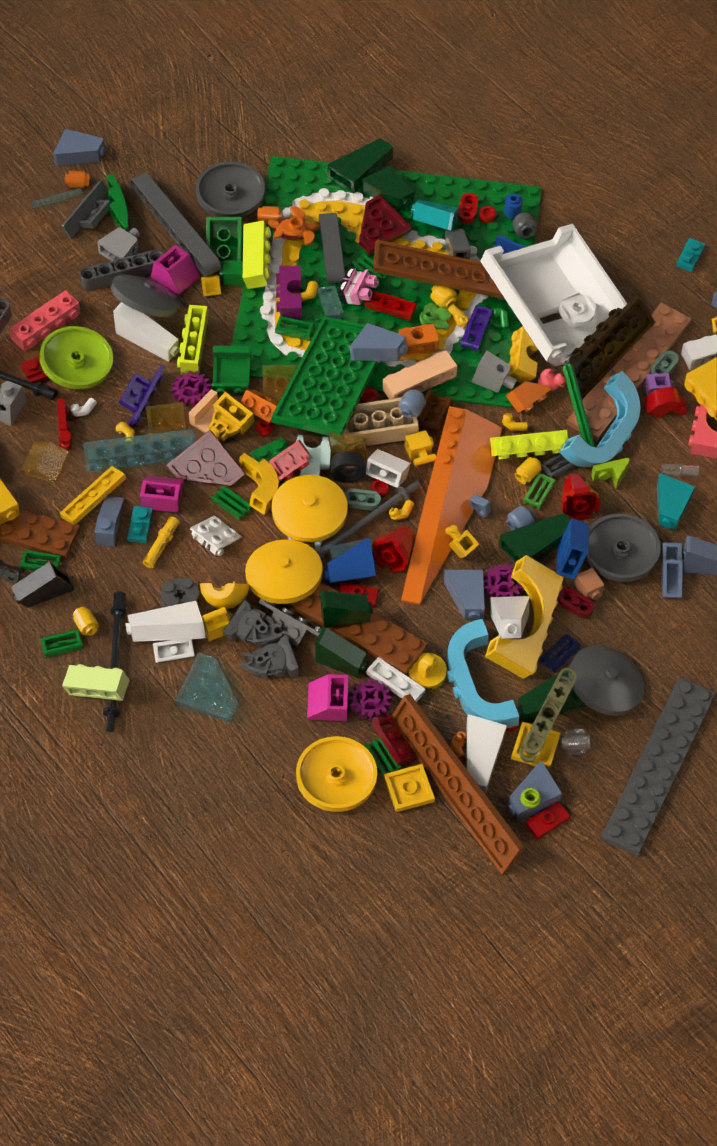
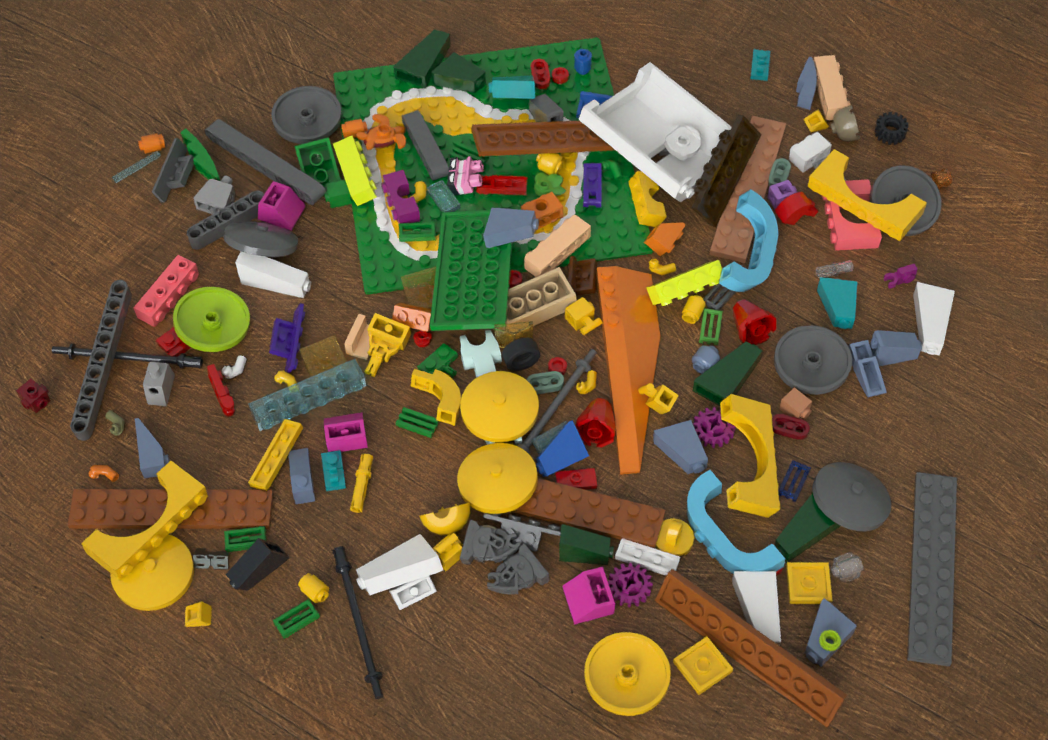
camera: 15 degrees left, 0 degrees up
clear yellow slope [20,441,69,482] -> none
sand blue slope [53,129,106,166] -> none
yellowish green brick [62,664,129,701] -> none
dark grey plate [161,577,200,607] -> none
plate [167,429,246,486] -> none
magenta gear [172,371,211,408] -> none
clear light blue plate [175,652,238,723] -> none
neon yellow brick [177,305,208,375] -> none
white hinge [190,516,242,556] -> none
yellow tile [201,275,221,296] -> none
green panel [212,346,251,395] -> none
bracket [269,440,312,481] -> none
dark green slope [320,591,373,628] -> none
dark red plate [359,195,411,255] -> none
green tile [364,737,401,779] -> none
white brick [366,449,411,488] -> none
dark red plate [372,714,416,765] -> none
sand blue head [399,390,426,418] -> none
yellow arm [447,303,469,327] -> none
orange arm [450,731,466,761] -> none
sand blue tile [469,495,491,517] -> none
light grey torso [472,350,517,392] -> none
white slope [490,596,529,638] -> none
dark grey head [512,213,537,239] -> none
olive piece [519,668,577,762] -> none
red plate [525,801,570,840] -> none
coral animal [538,368,566,391] -> none
blue brick [557,518,589,580] -> none
green axle [563,364,595,447] -> none
lime slope [591,458,630,489] -> none

